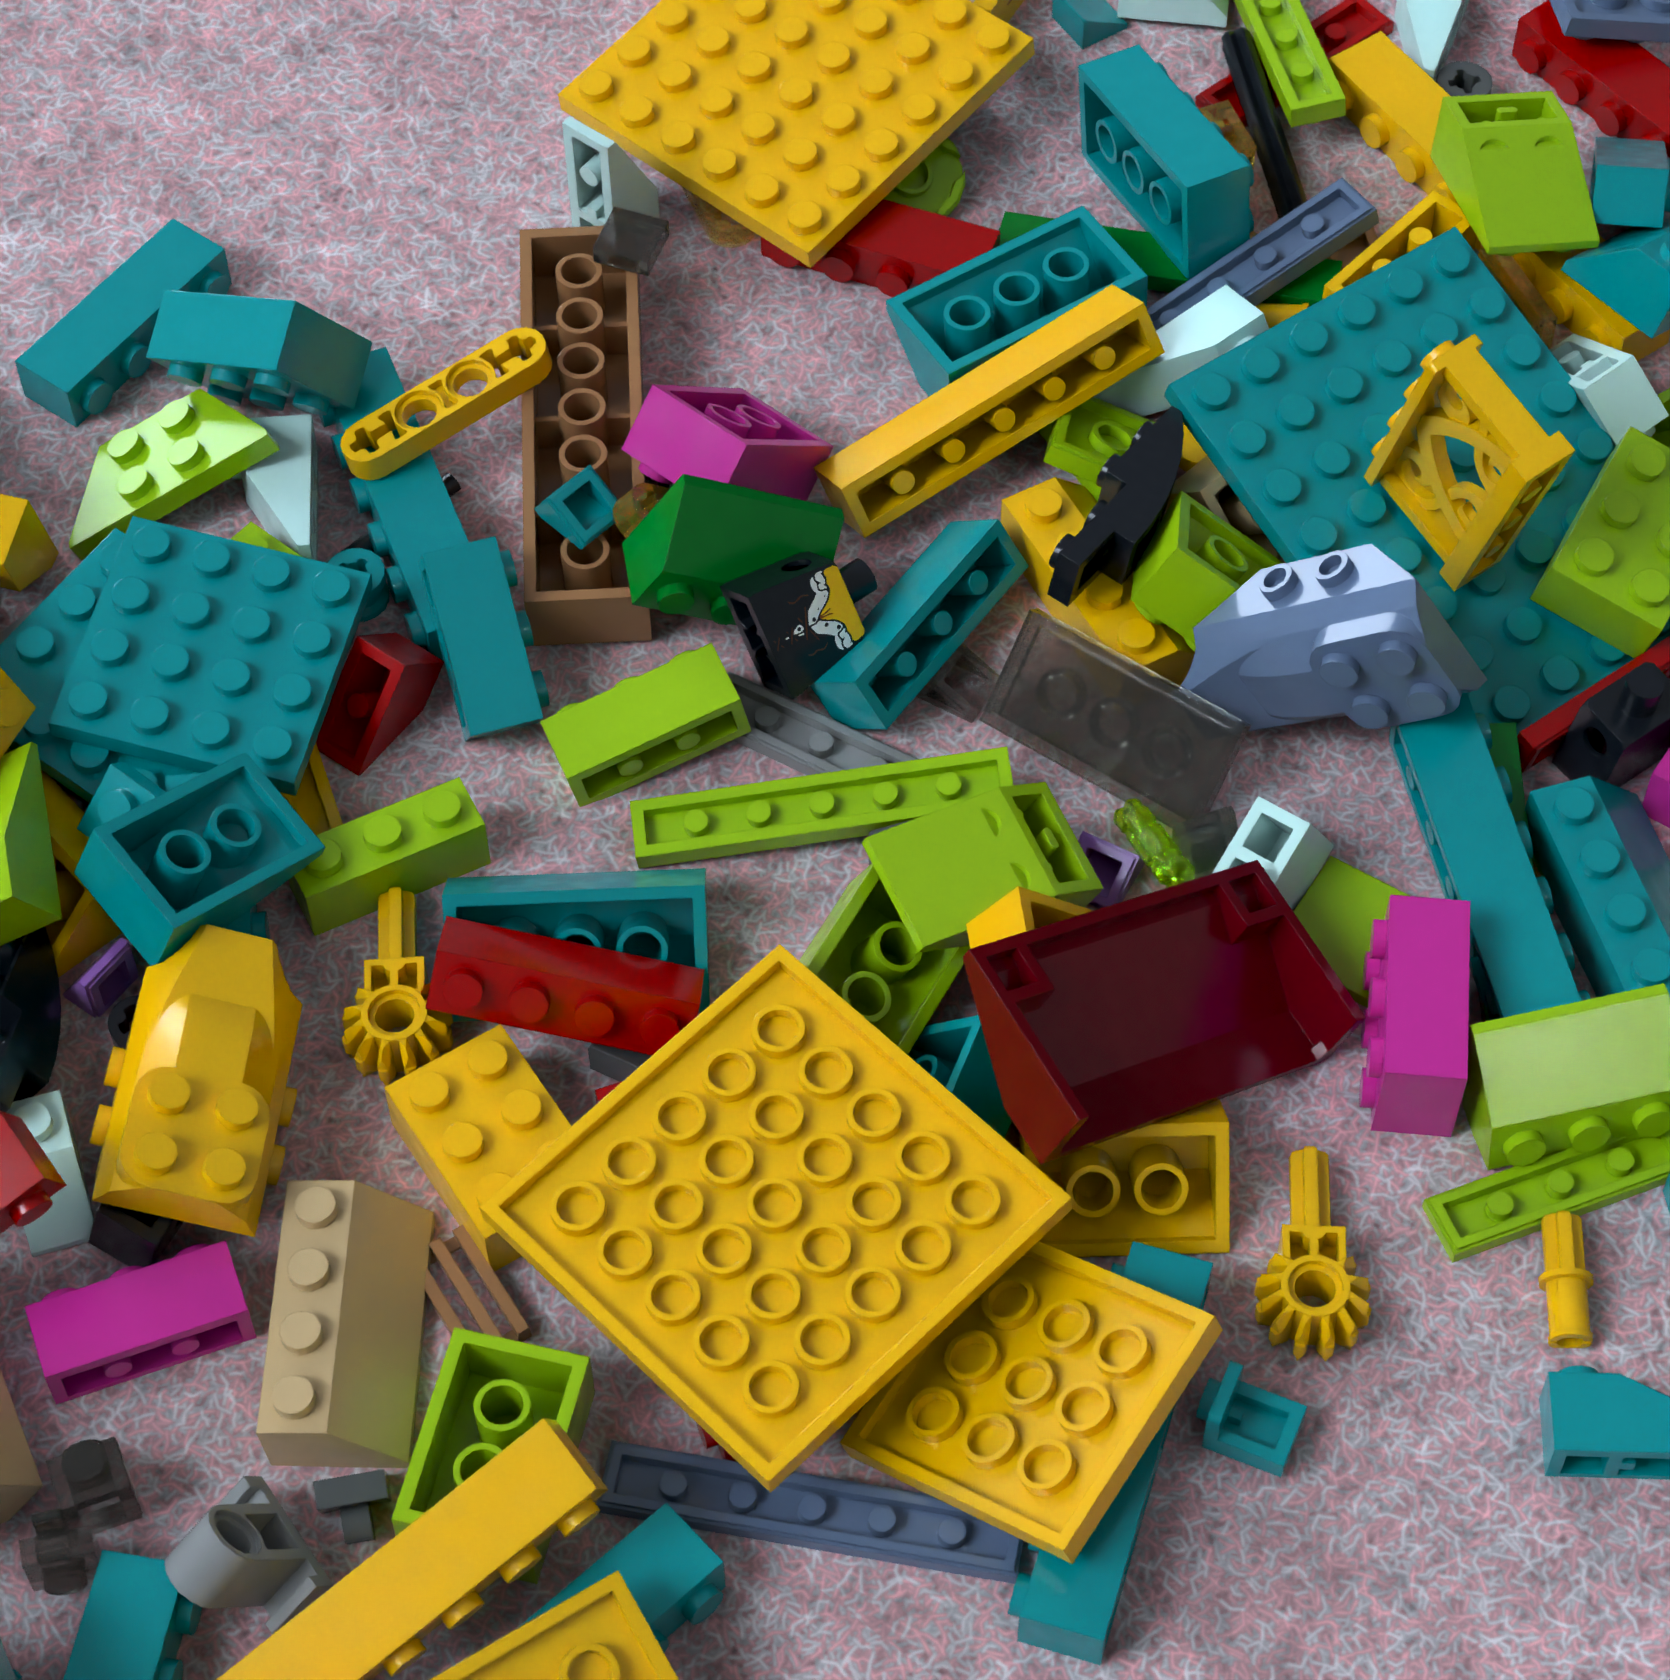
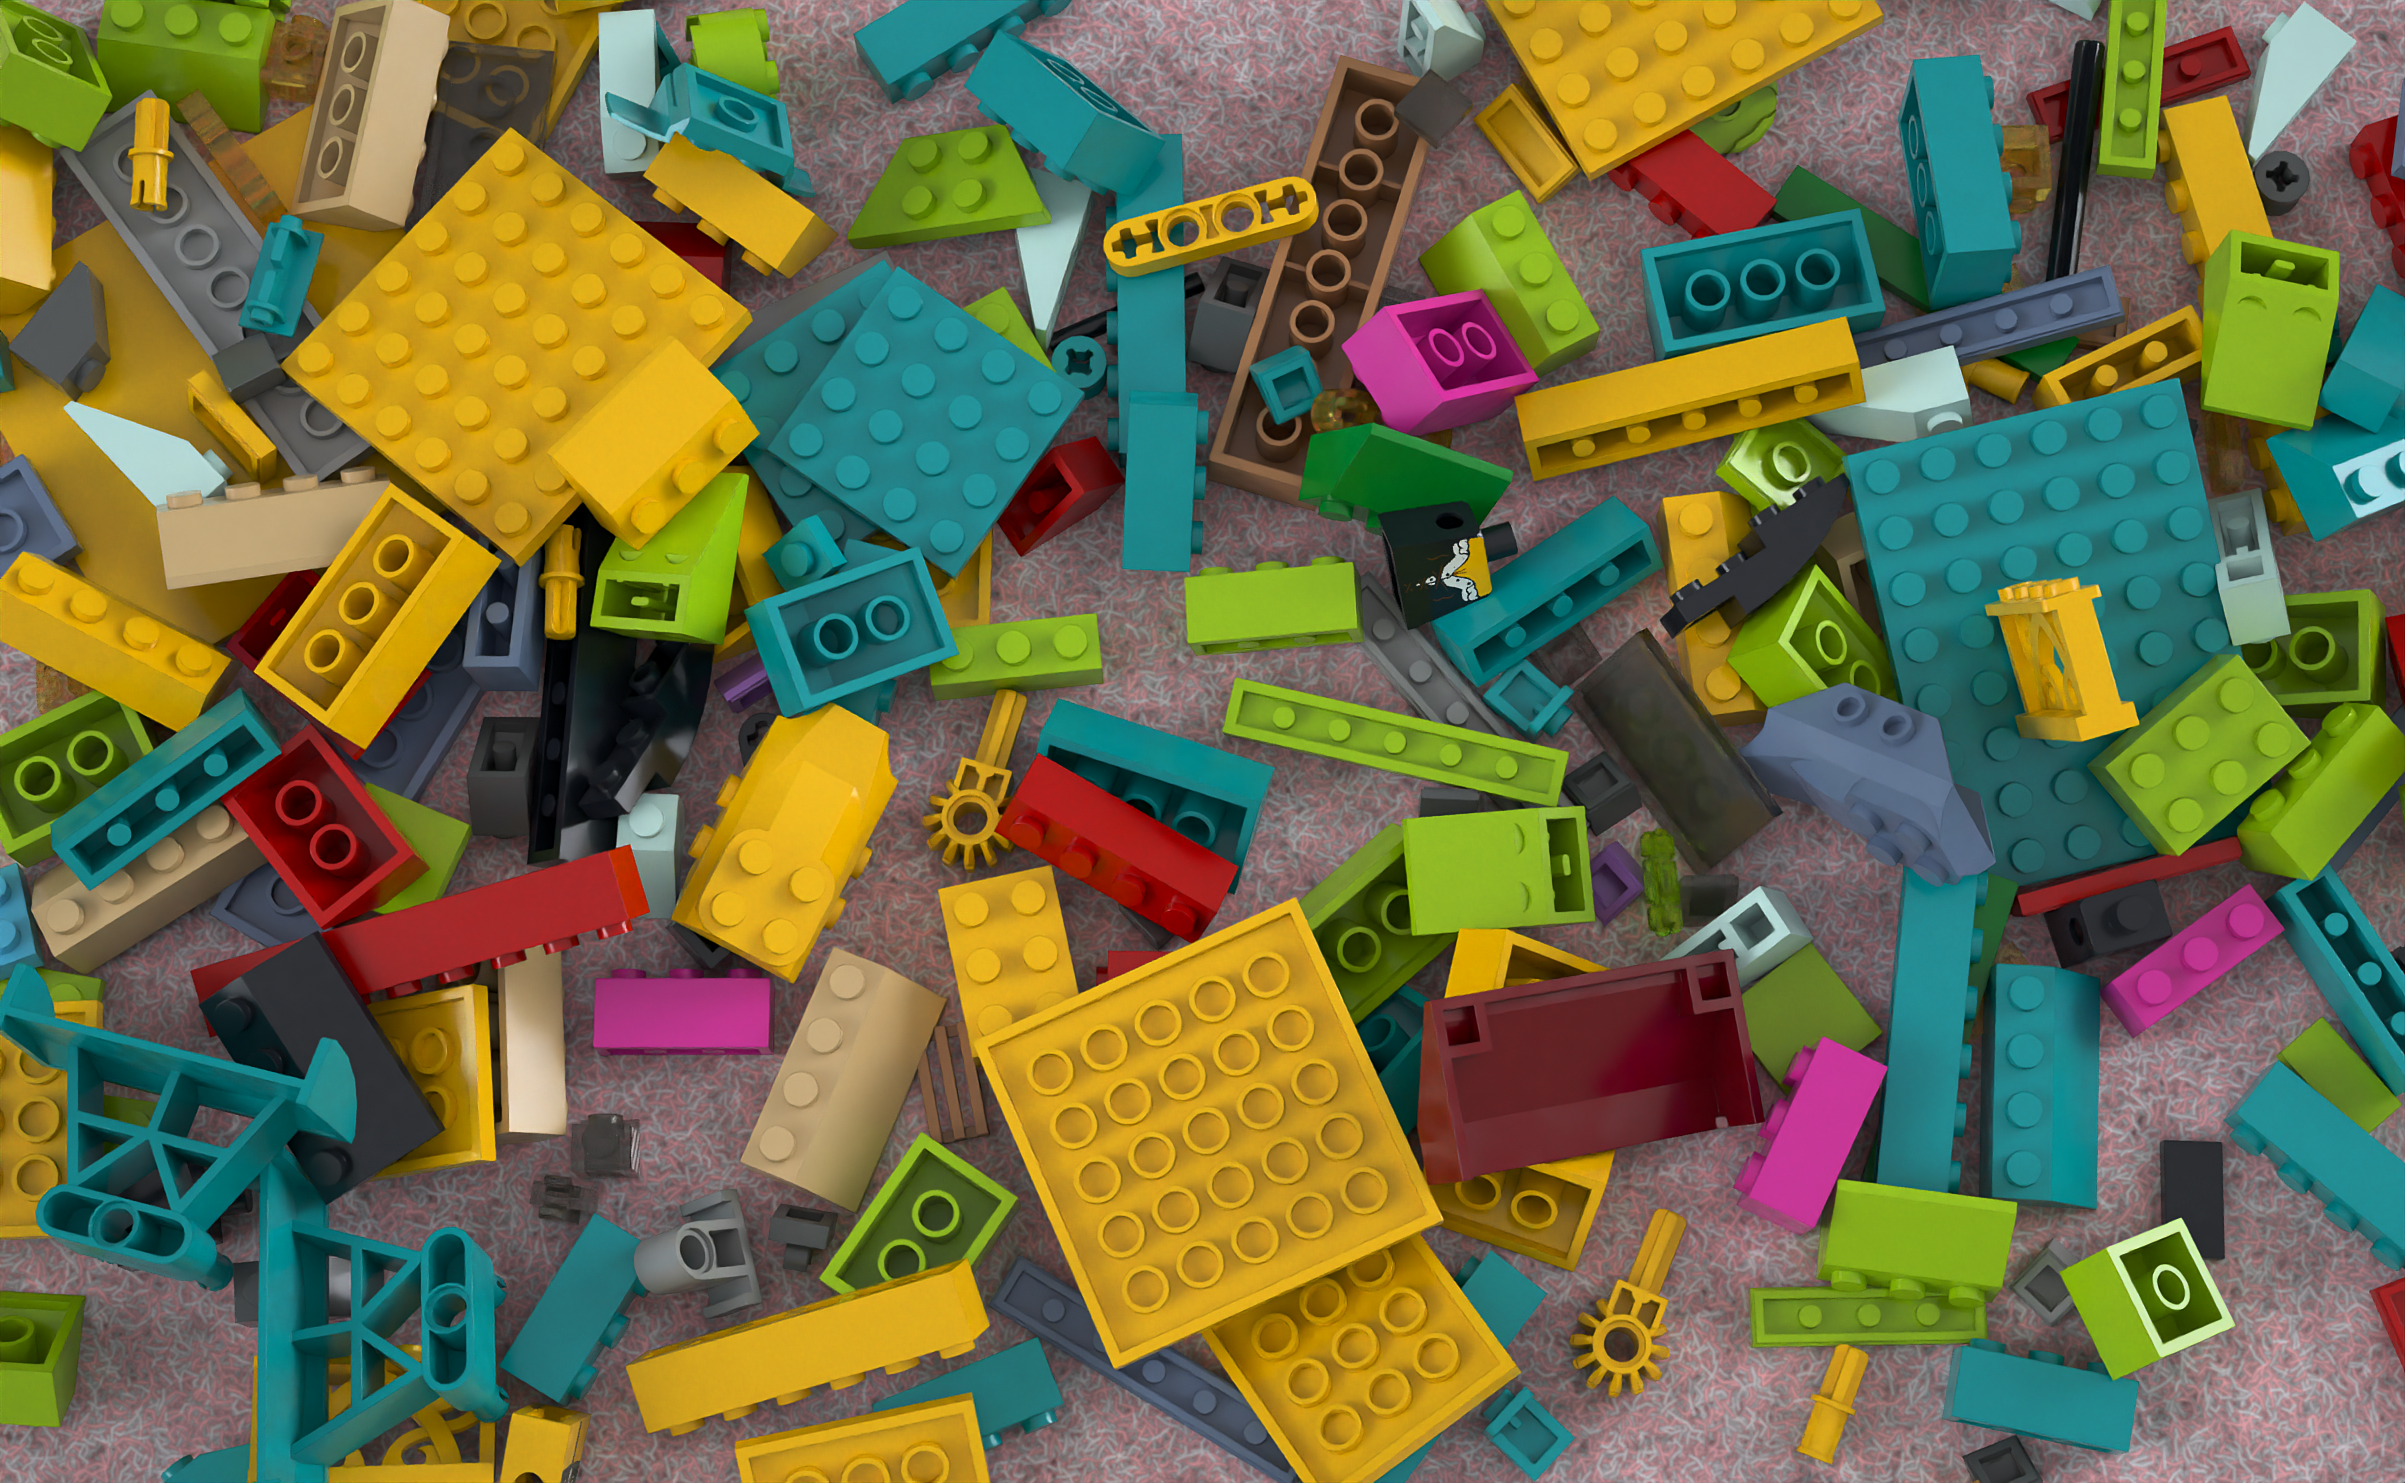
camera: 20 degrees right, 20 degrees up
none -> dark grey slope [1186,256,1270,374]
none -> lime slope [1418,189,1601,378]
none -> yellow tile [1473,83,1583,204]
none -> teal bracket [1482,658,1575,744]
none -> dark grey slope [1562,751,1642,837]

